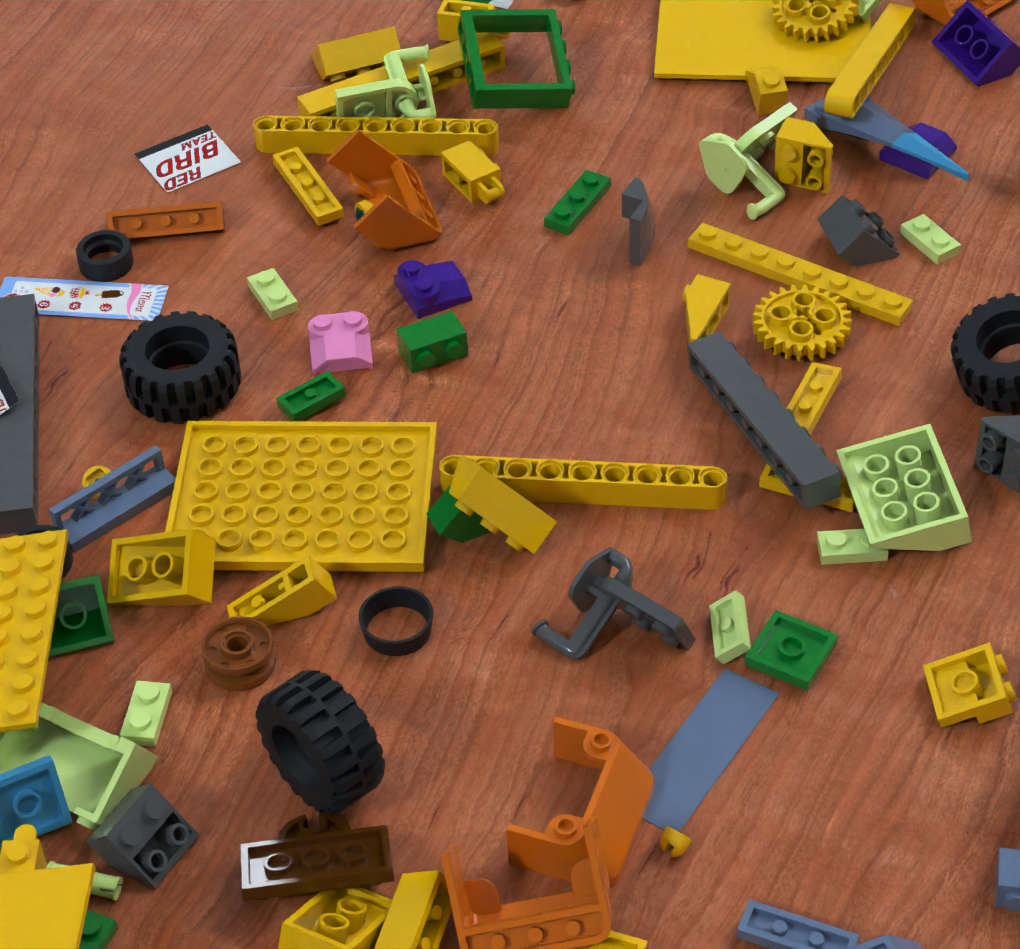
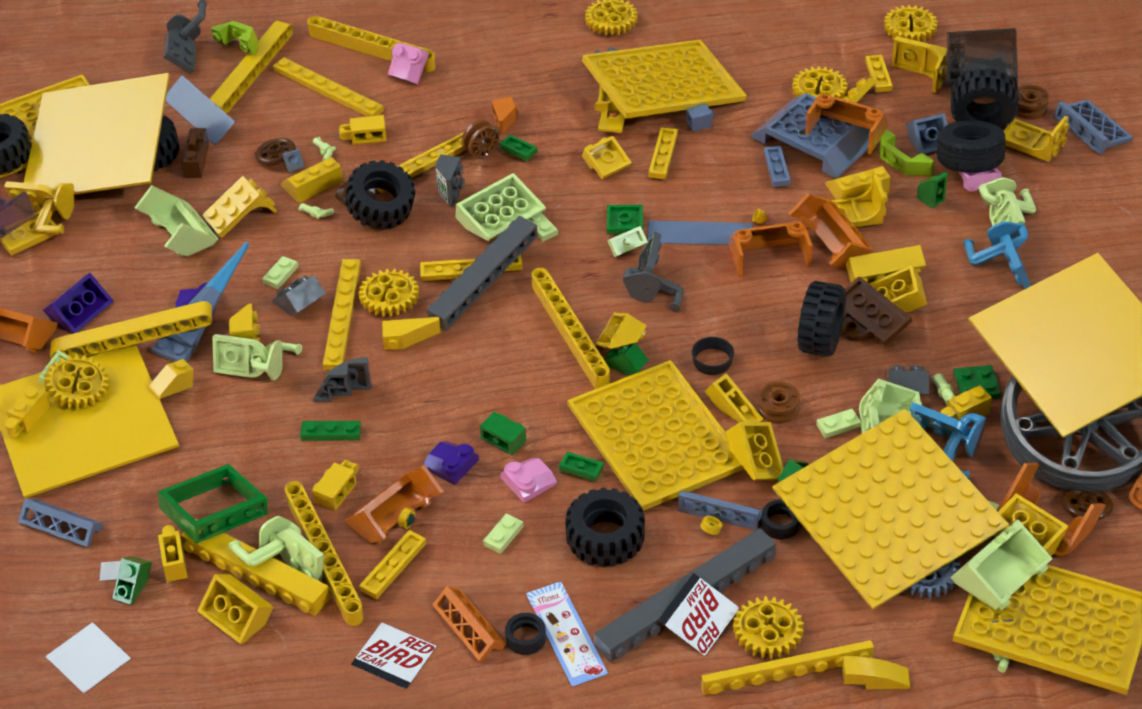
camera: 120 degrees left, 0 degrees up
none -> yellow plate [648,127,678,179]

